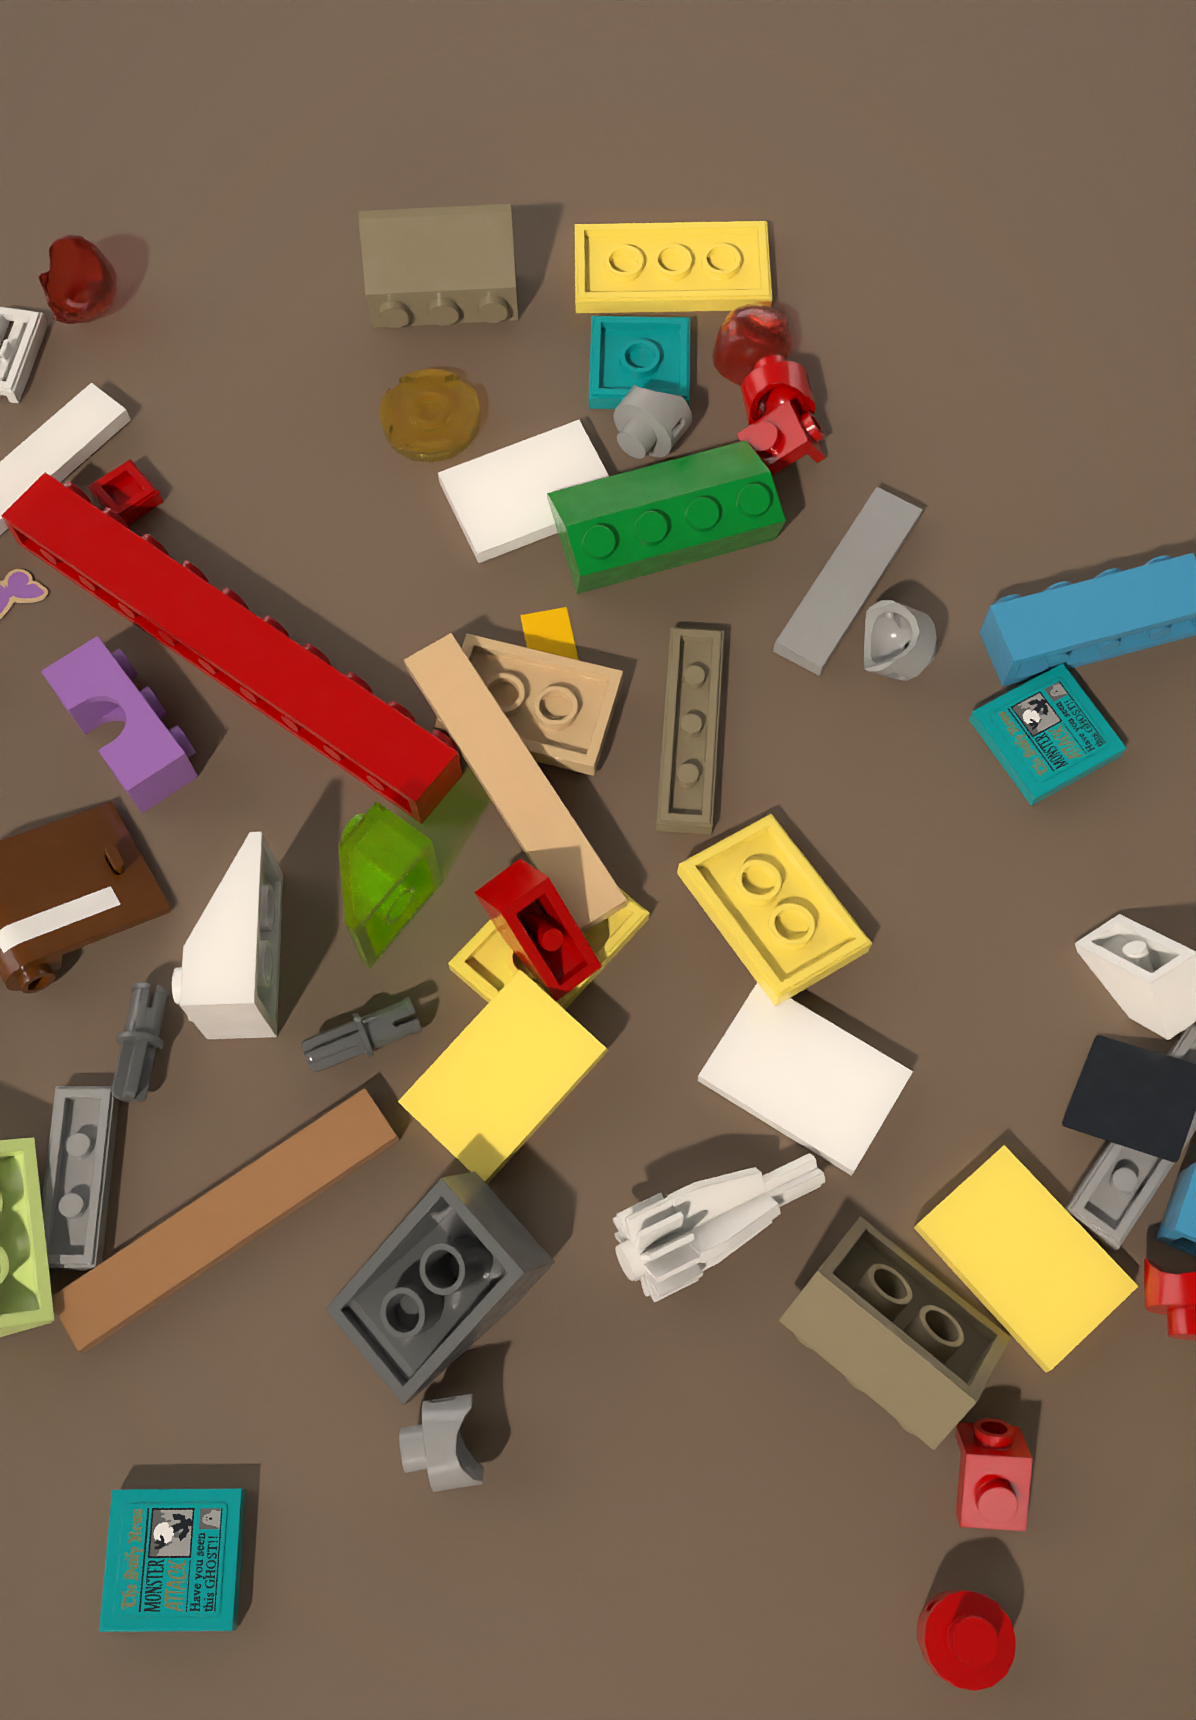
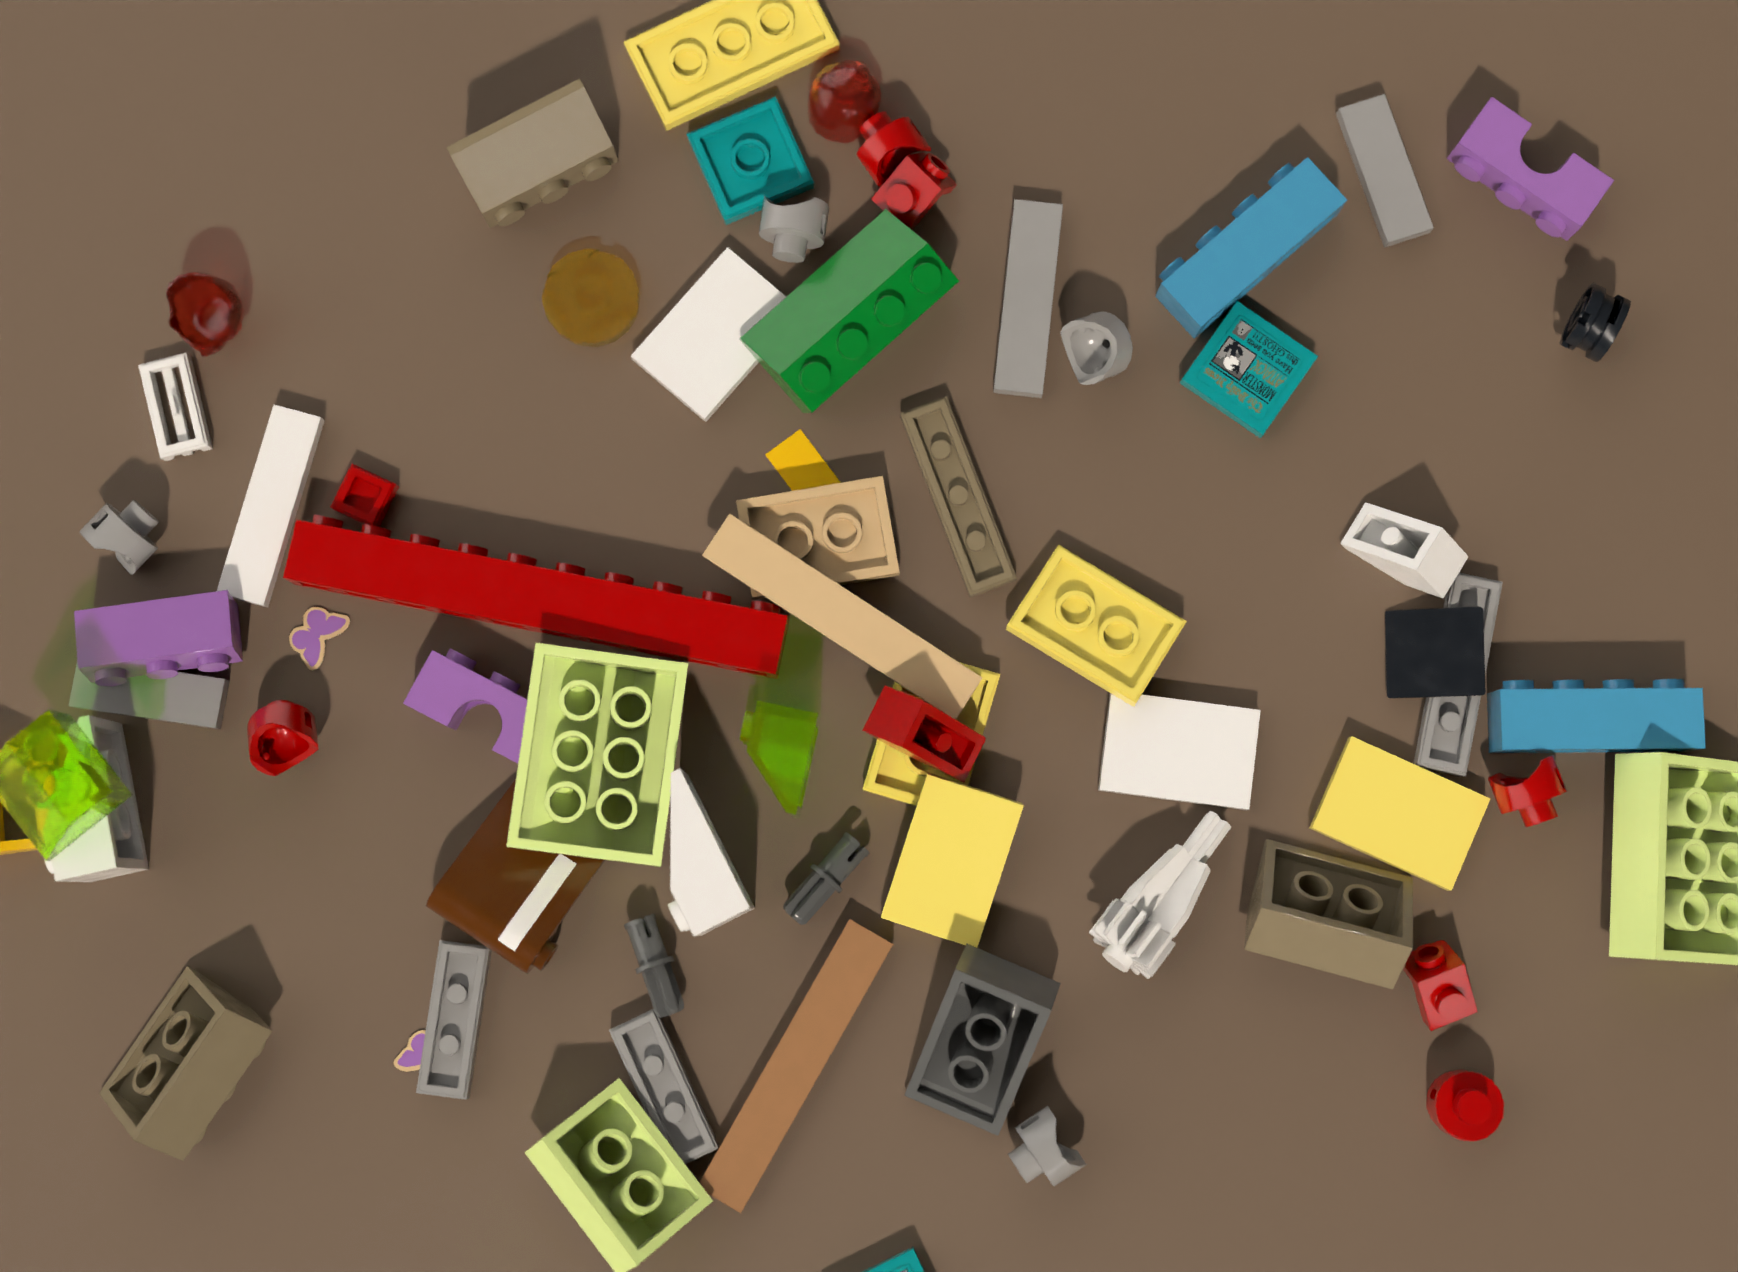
camera: 25 degrees left, 15 degrees up
none -> yellowish green slope [506,643,688,867]

